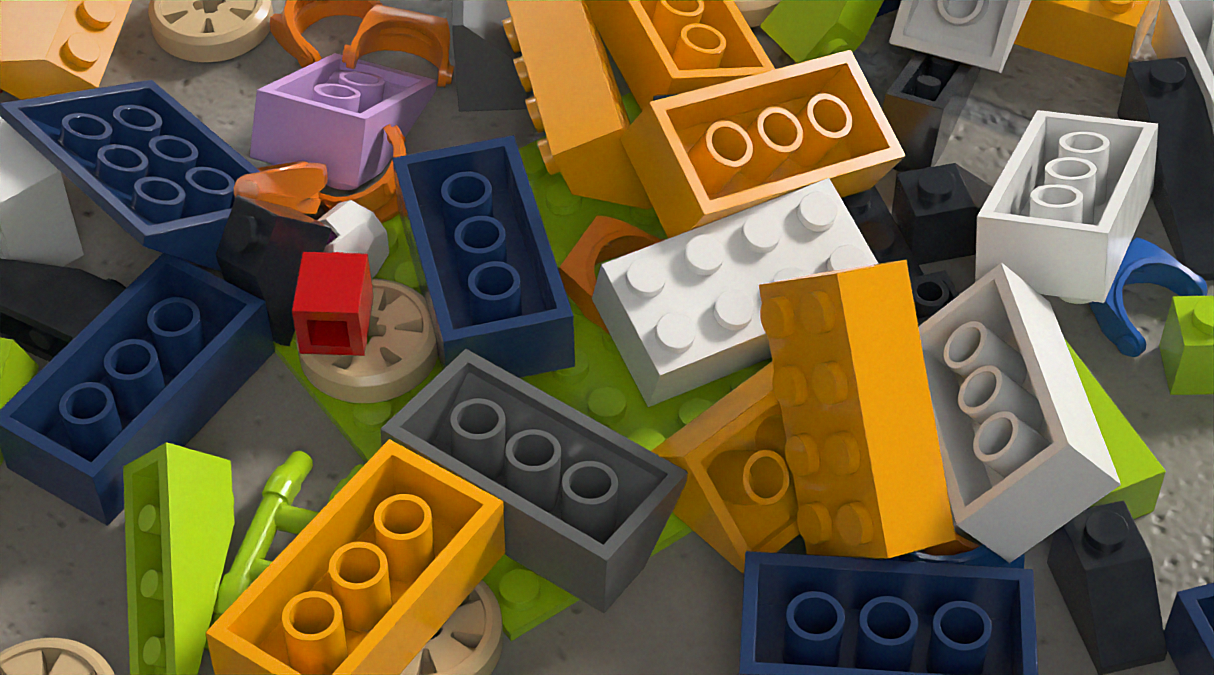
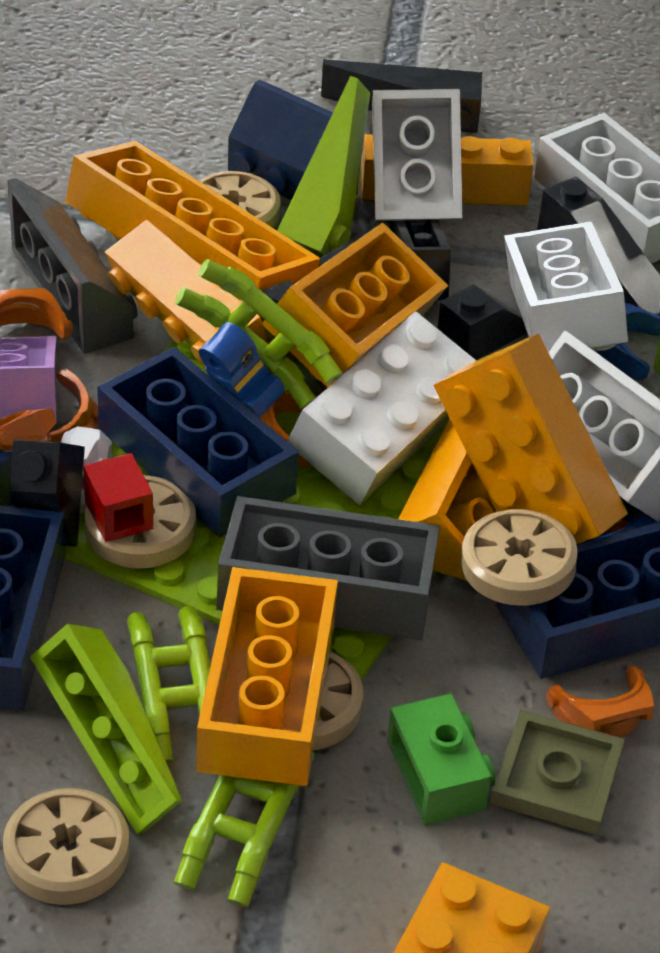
camera: 30 degrees left, 5 degrees down
none -> lime piece [175,259,343,410]
none -> blue leg [199,322,285,418]
none -> tan wheel [462,509,578,605]

